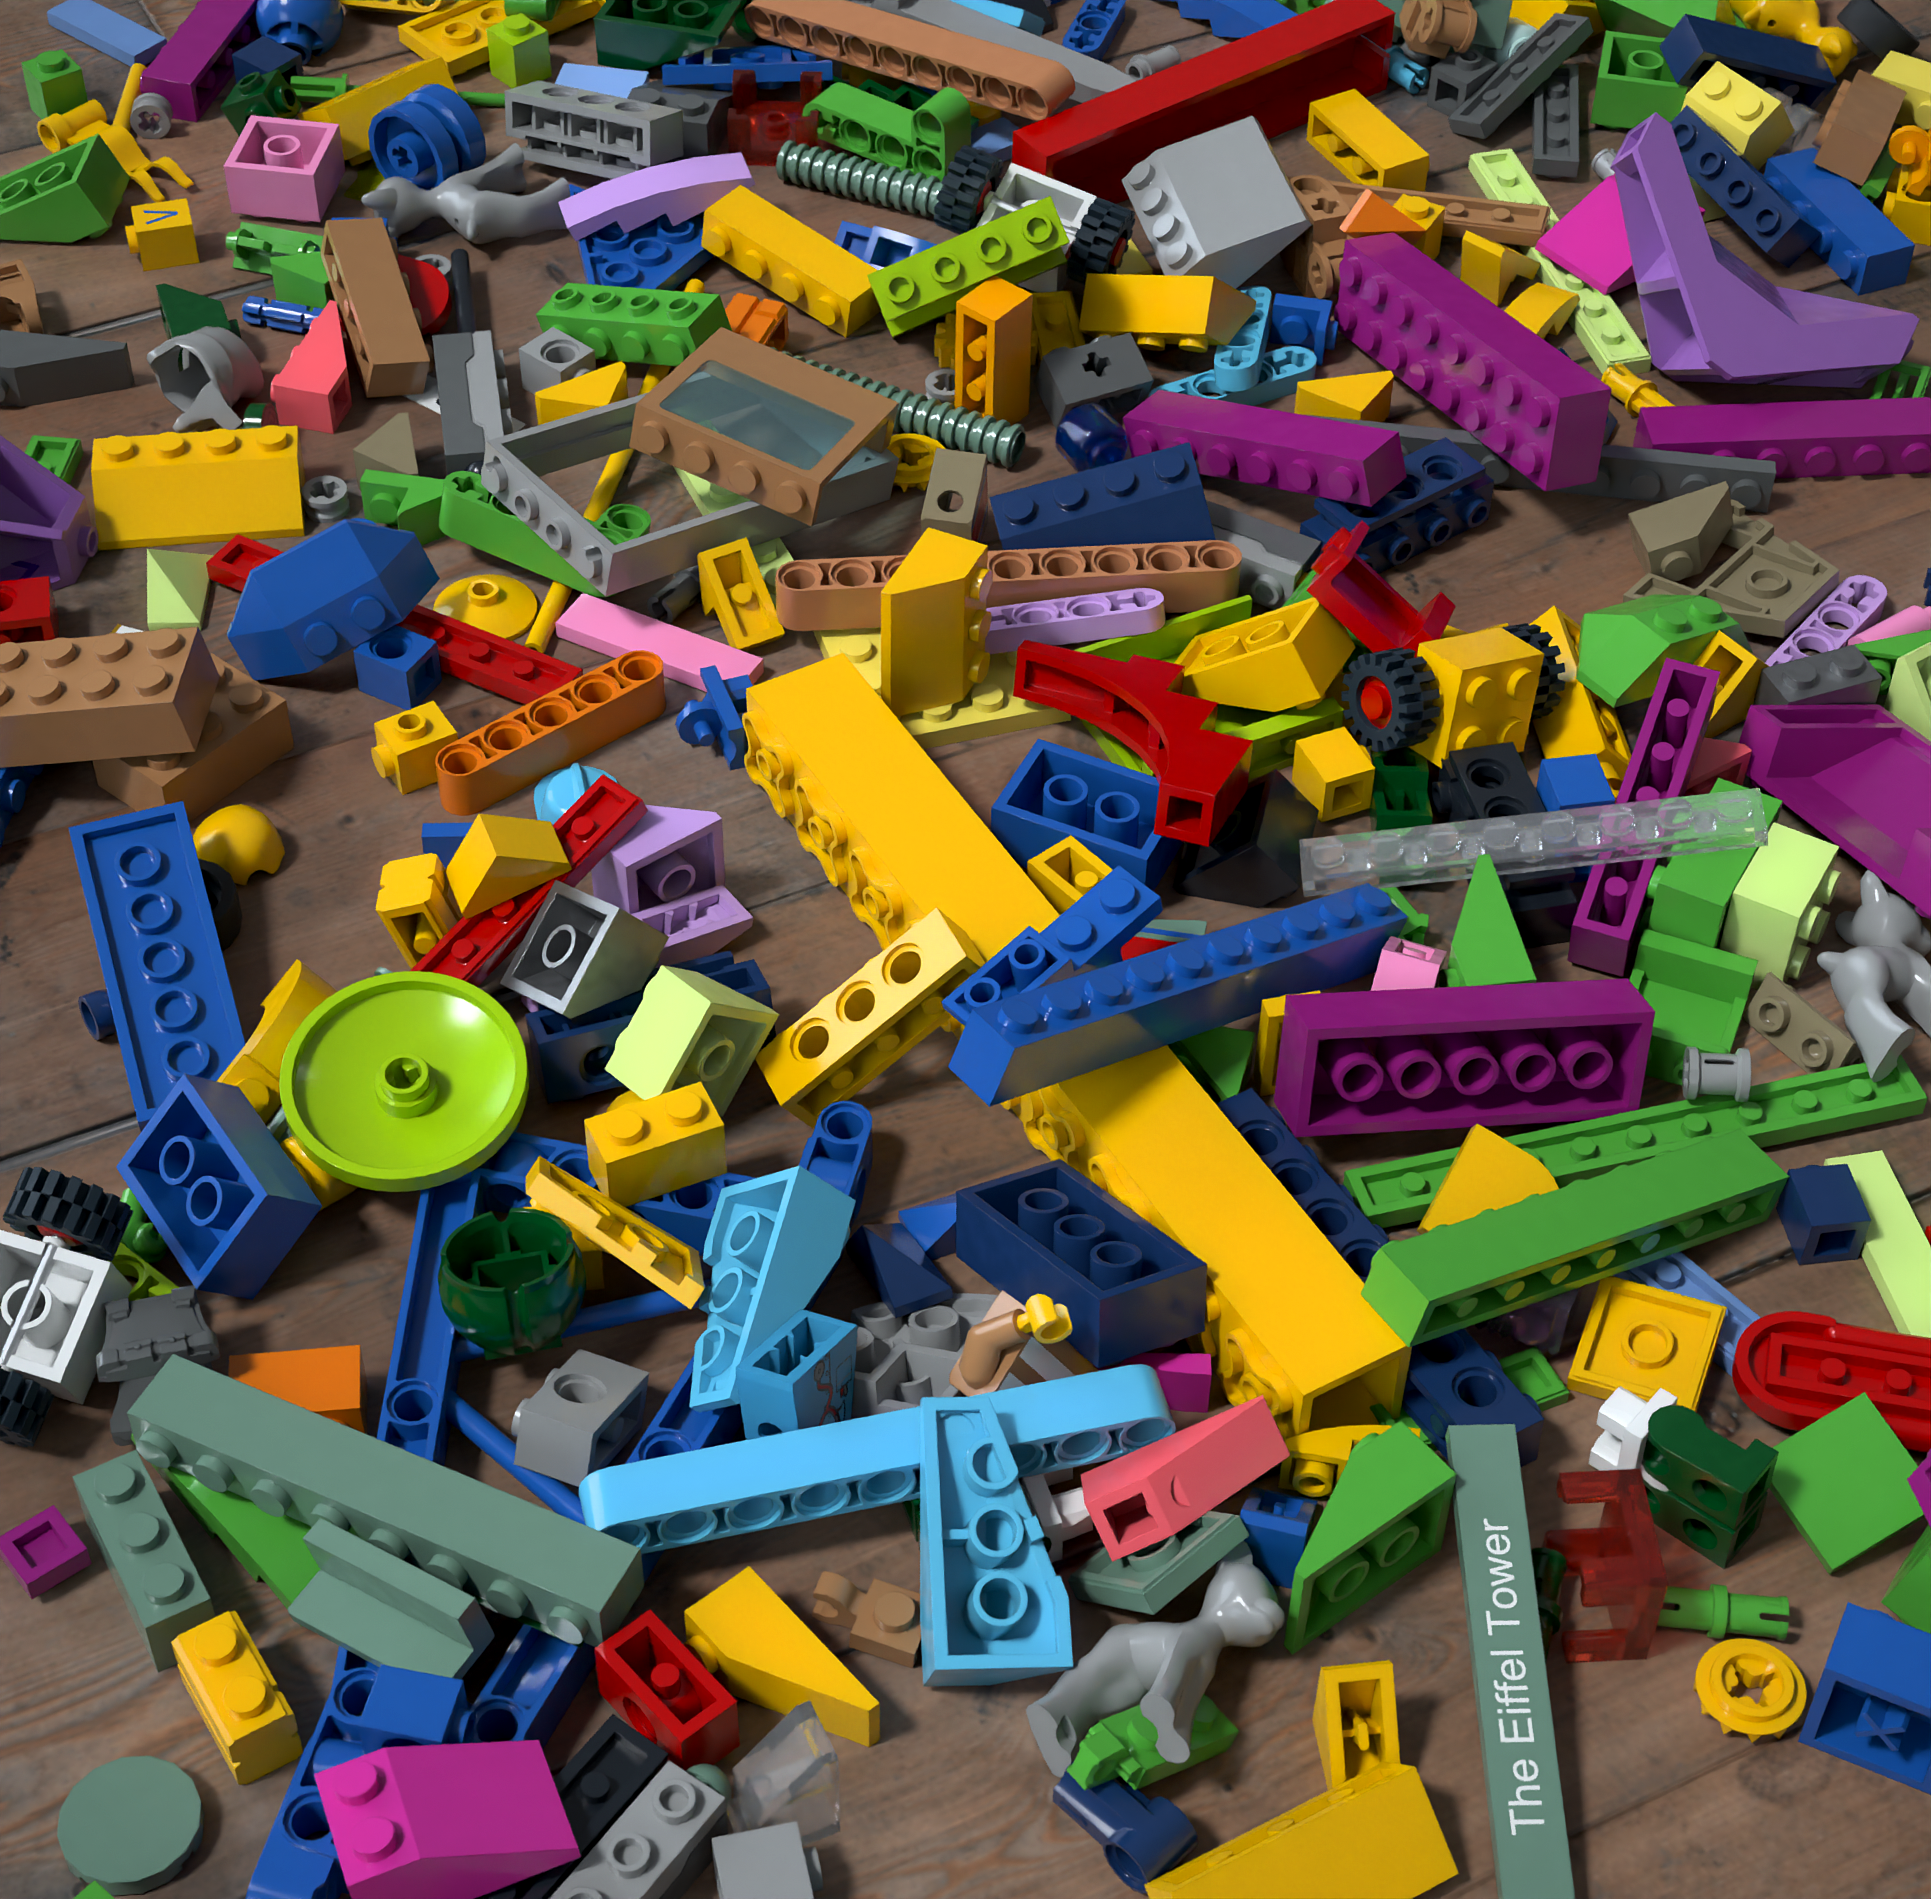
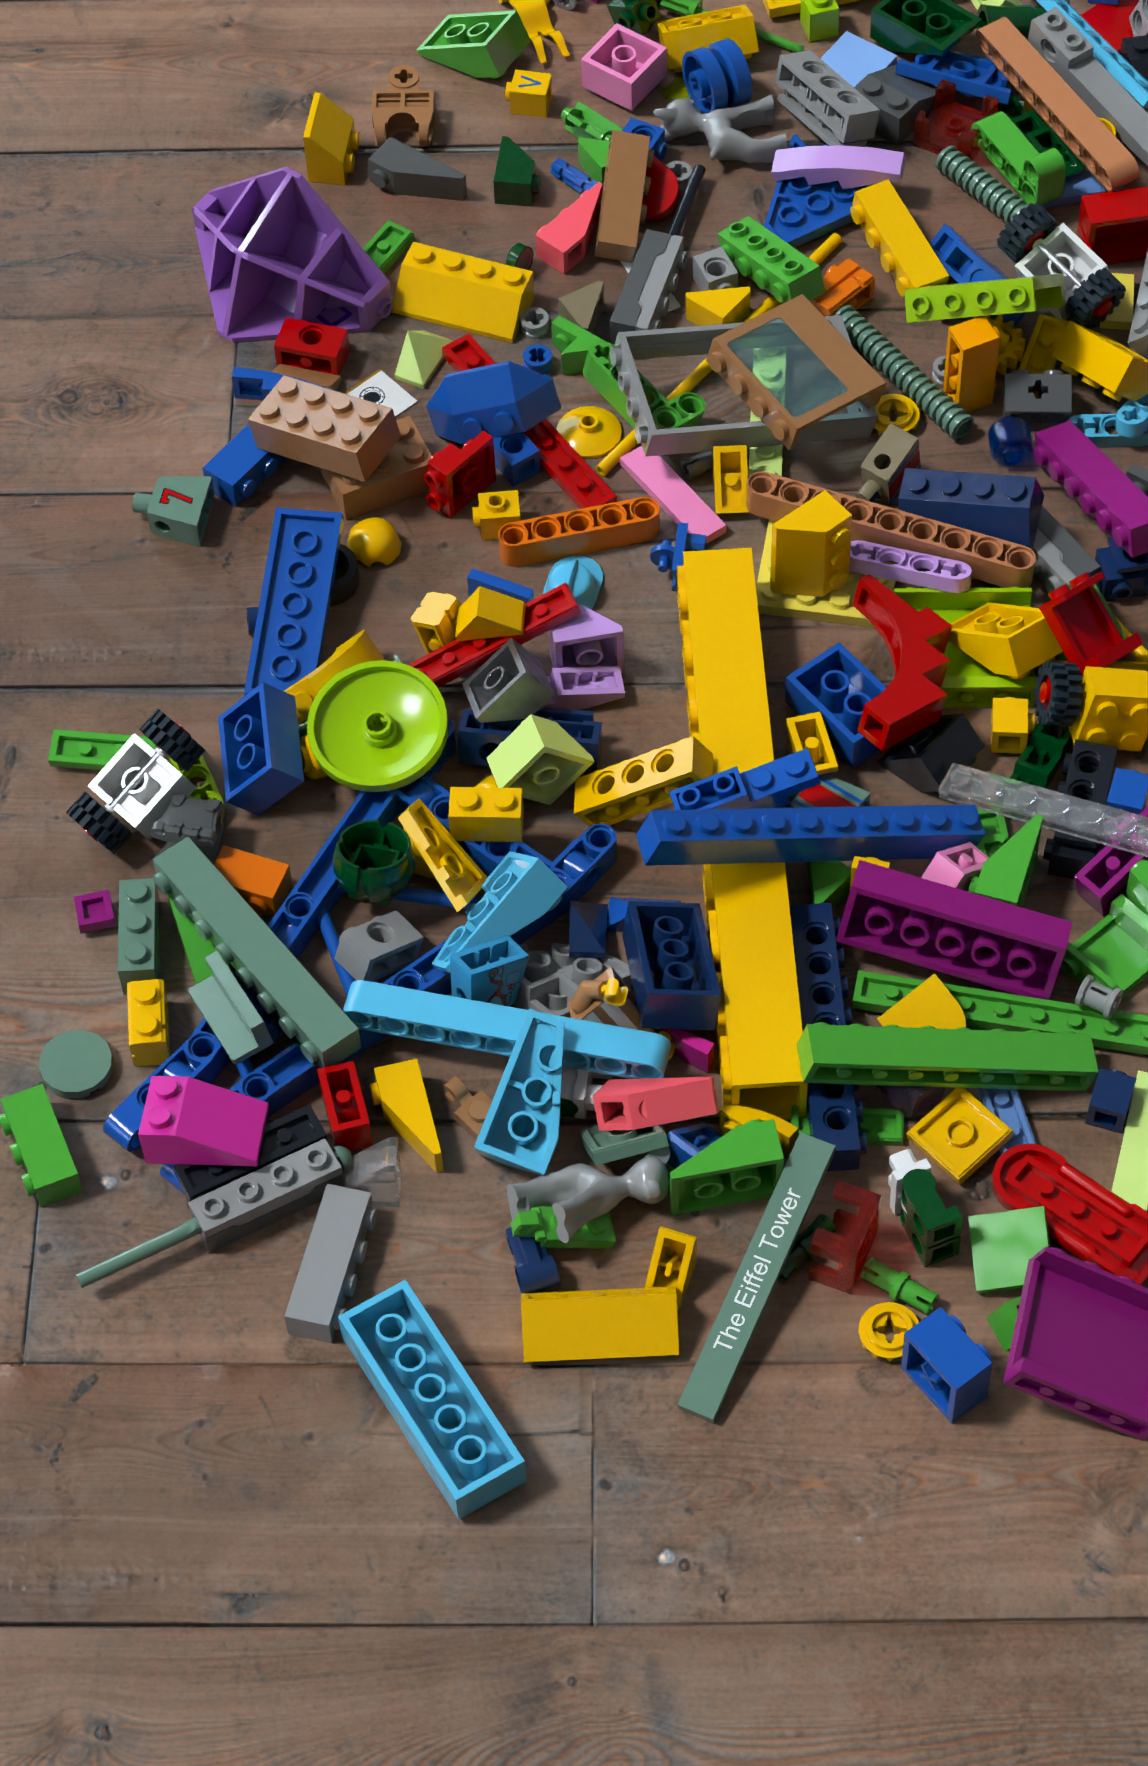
camera: 30 degrees right, 10 degrees up
bright green arm [120,1188,168,1264] -> none
light grey piece [147,326,264,433] -> none
blue brick [358,1664,476,1755] -> none
none -> red plate [424,430,496,519]

